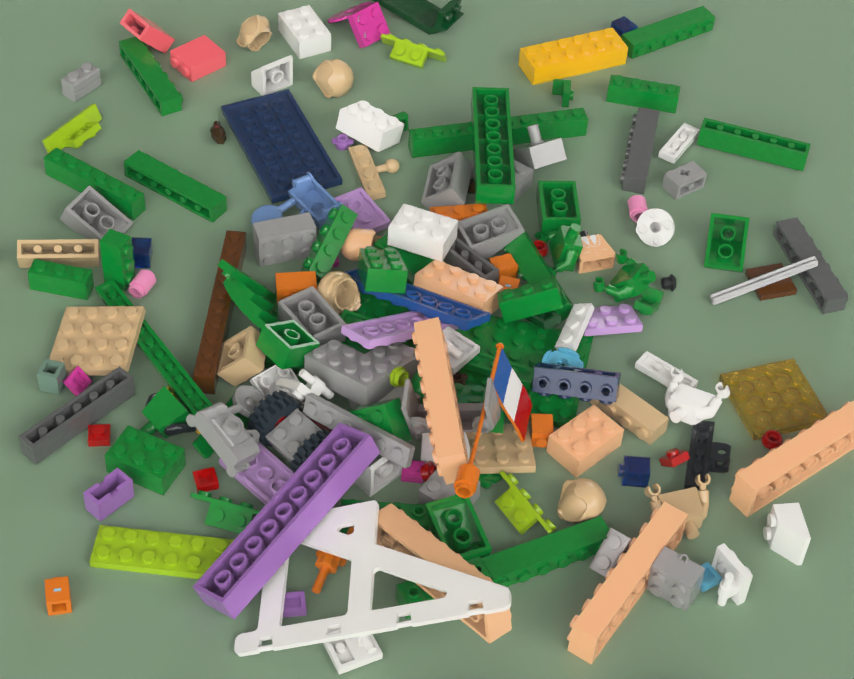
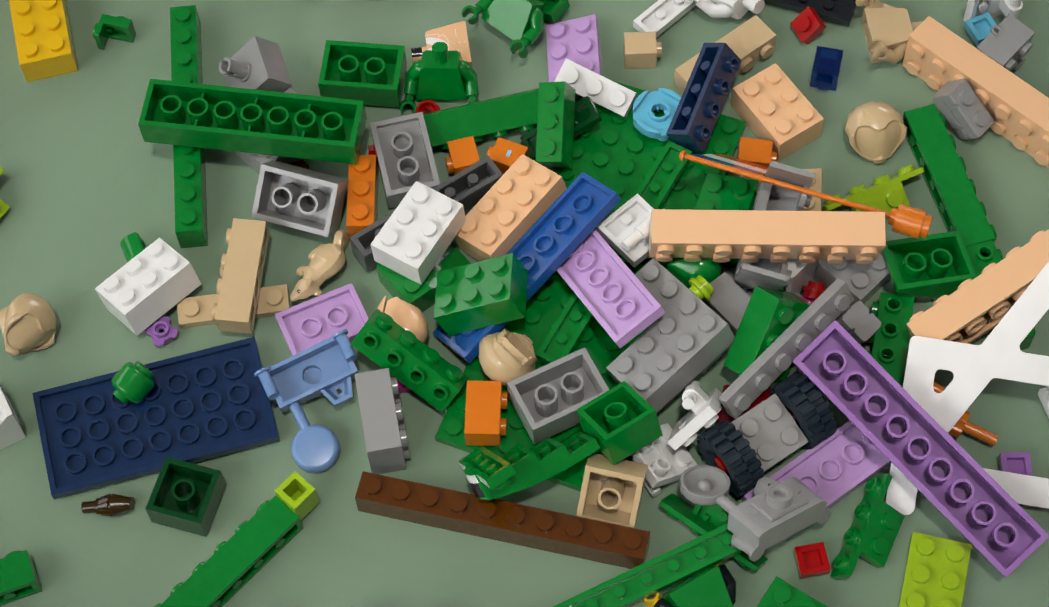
camera: 75 degrees left, 15 degrees up
none -> green head [111,361,154,404]
none -> dark green brick [145,457,226,537]
none -> tan brick [212,218,270,334]
none -> lime brick [274,471,320,520]
none -> tan animal [290,229,348,301]
none -> tan brick [624,31,662,69]
none -> light grey brick [832,301,881,344]

